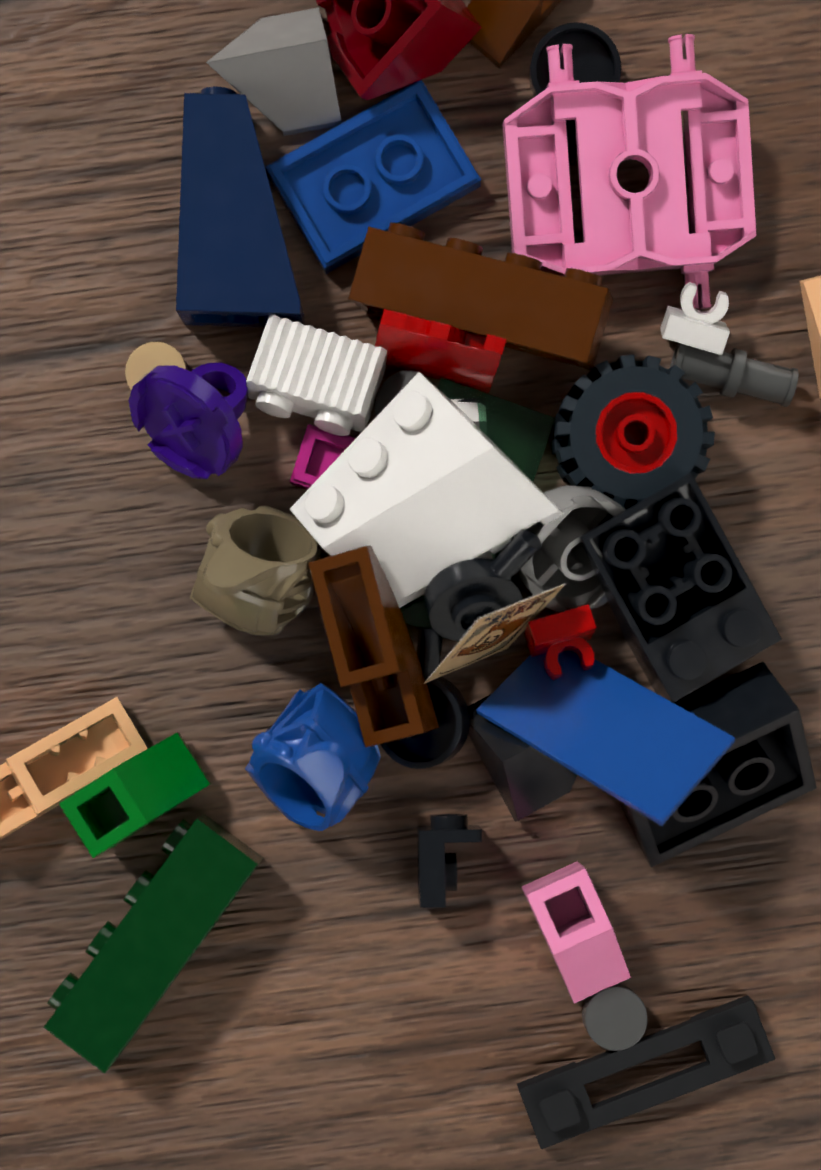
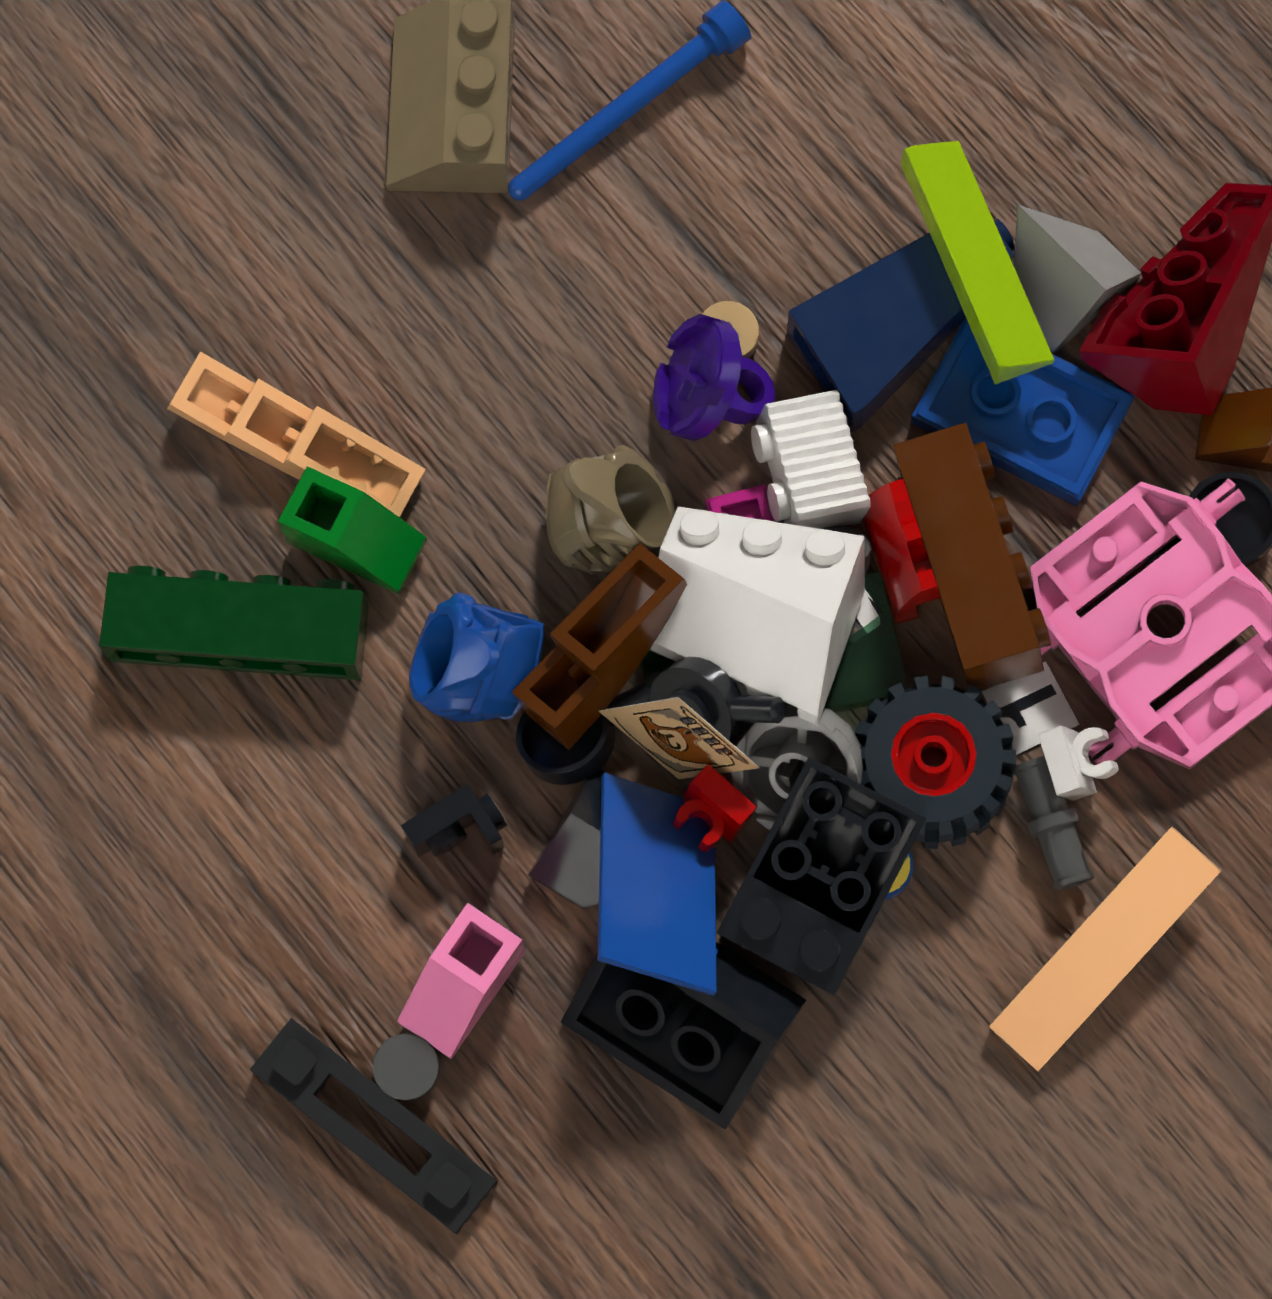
camera: 60 degrees right, 10 degrees down
none -> lime slope [901,141,1055,384]
none -> white sticker [982,661,1080,755]

